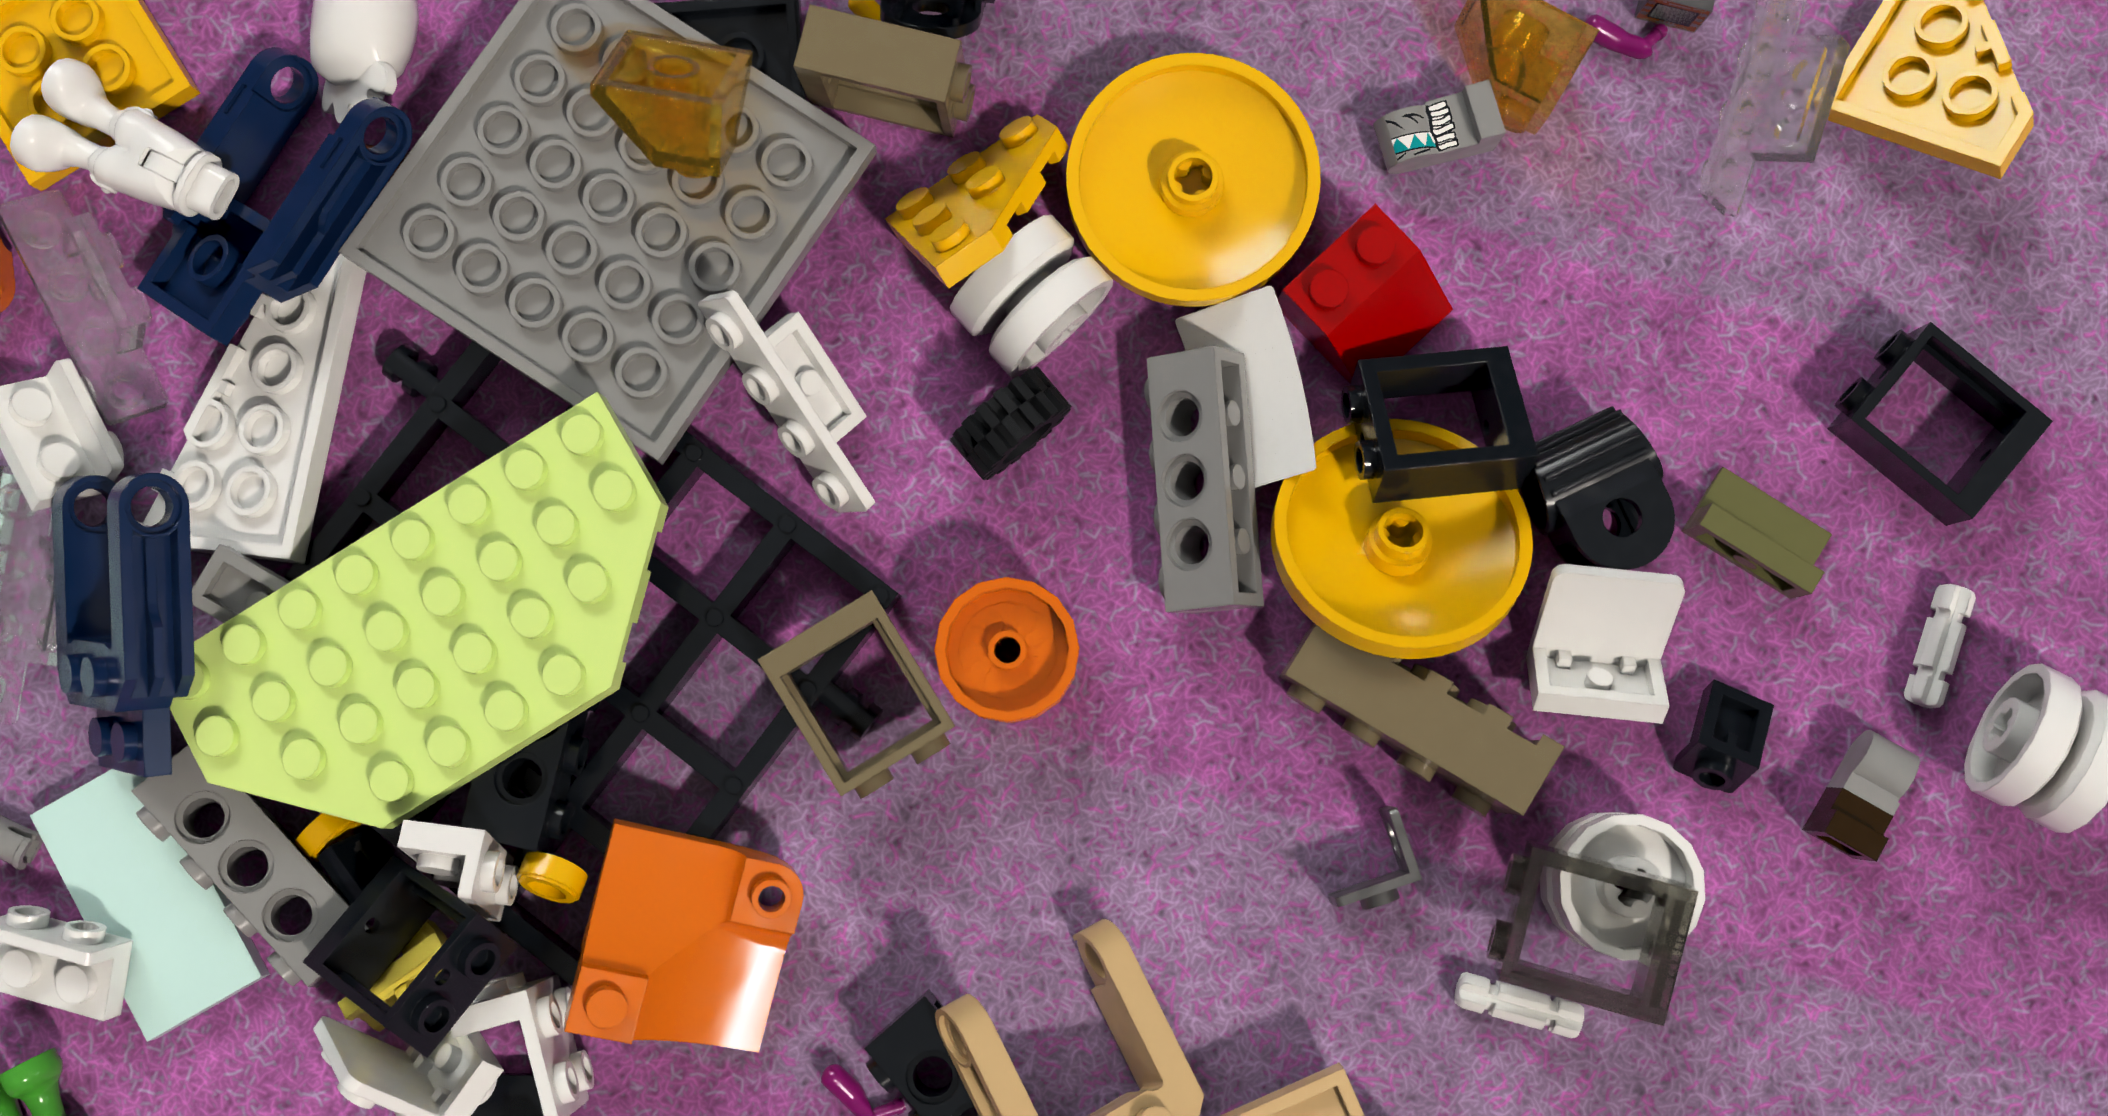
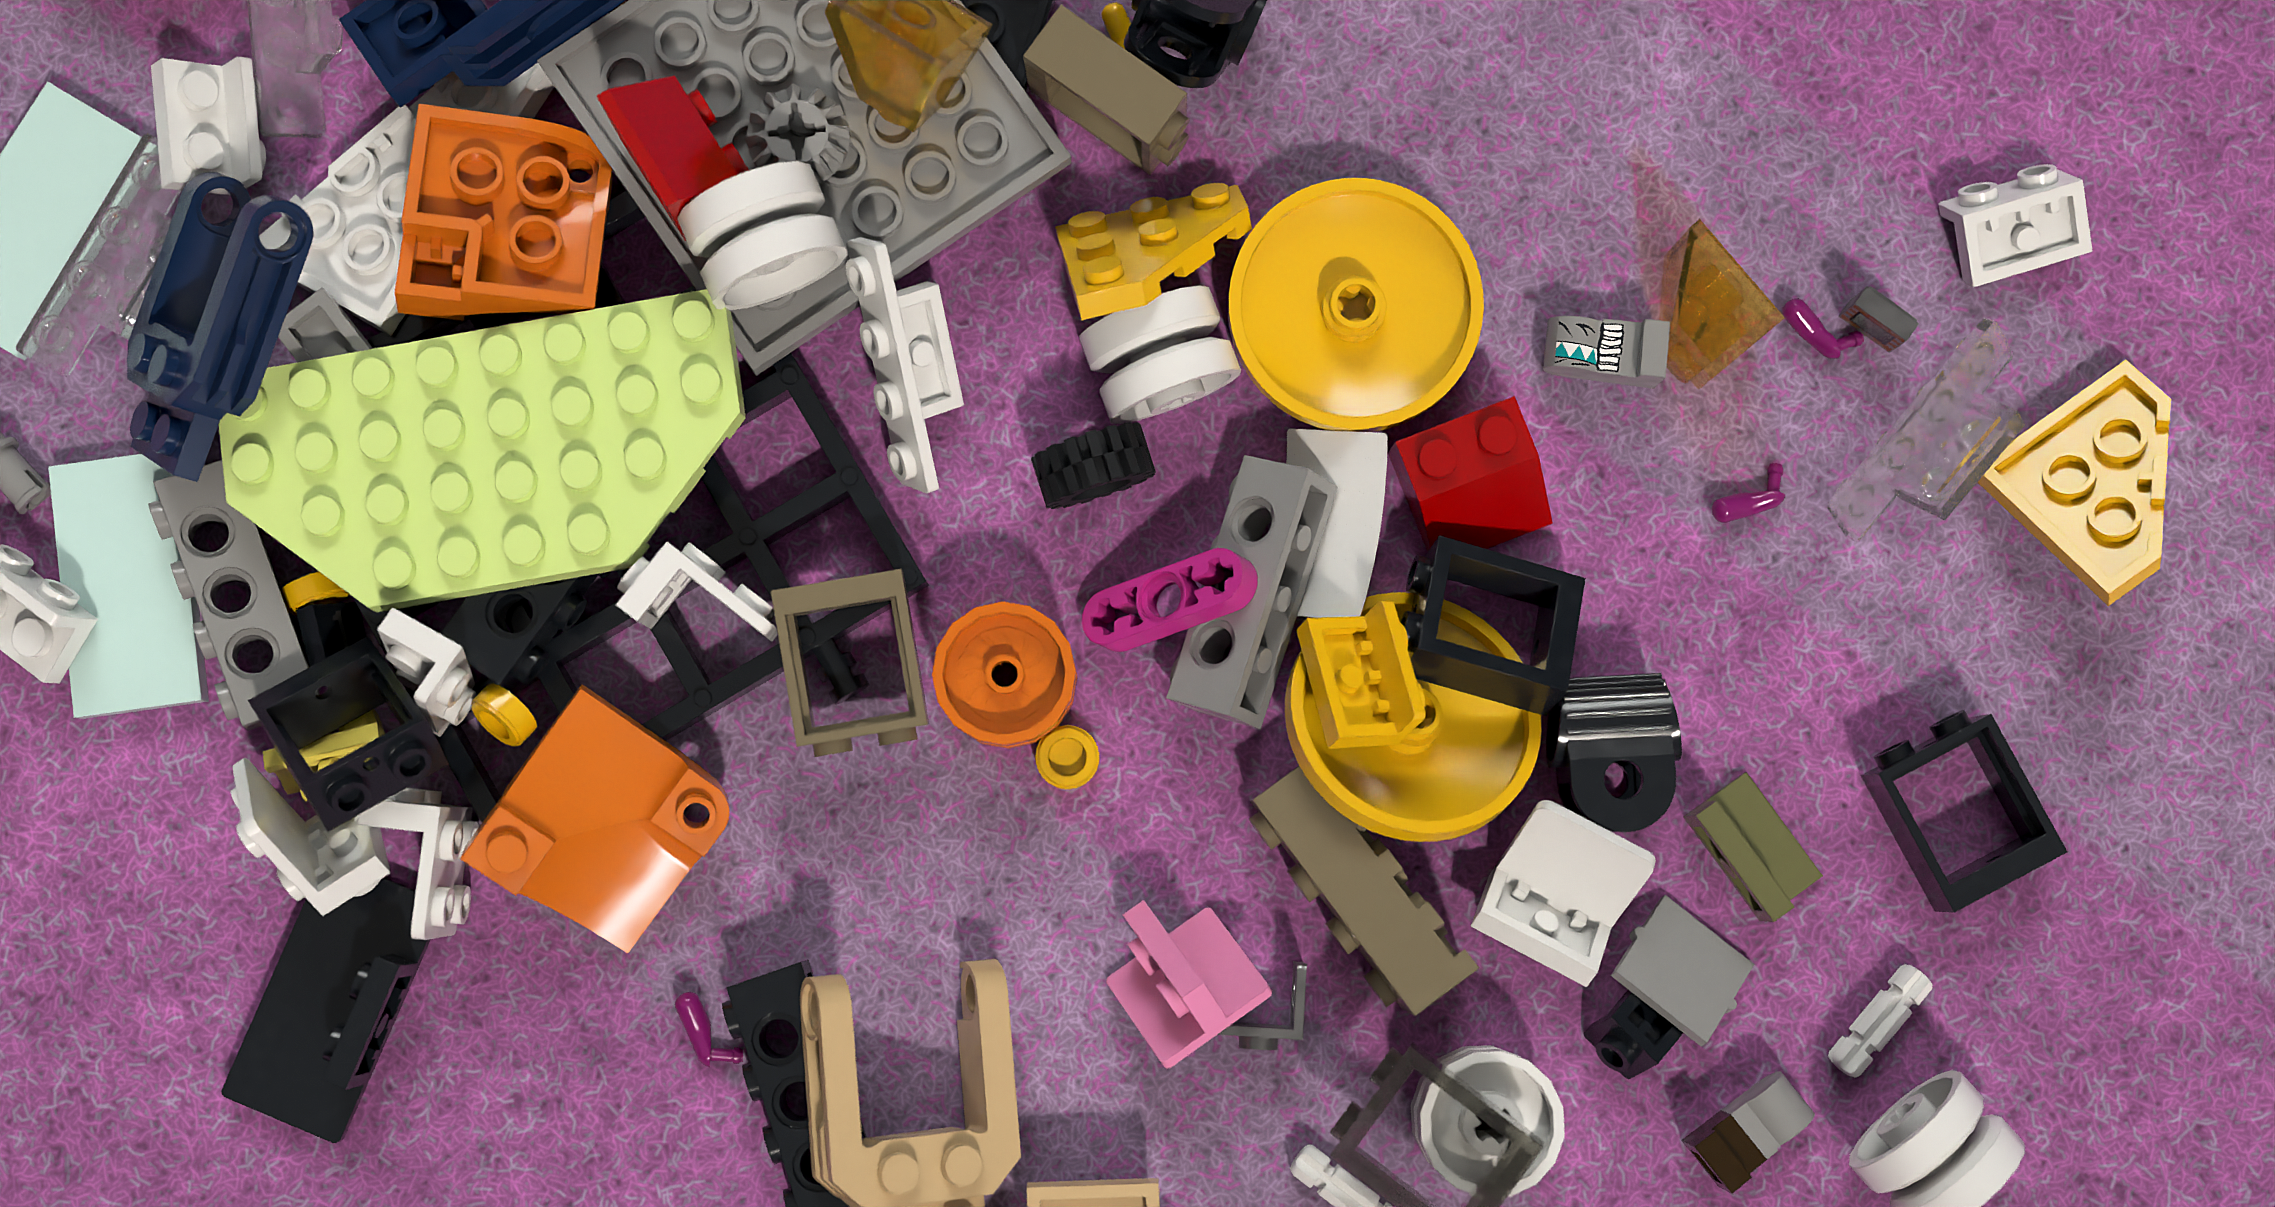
camera: 15 degrees right, 0 degrees up
none -> orange slope [394,104,612,321]
none -> red slope [596,75,749,241]
none -> white bracket [616,542,778,642]
none -> white wheel [677,161,848,311]
none -> light grey gear [746,83,850,184]
none -> yellow tile [1035,725,1099,790]
none -> dark pink beam [1082,548,1258,652]
none -> bright pink bracket [1106,900,1272,1068]
none -> yellow bracket [1296,600,1426,749]
none -> light grey piece [1611,895,1754,1047]
none -> magenta piece [1712,463,1786,523]

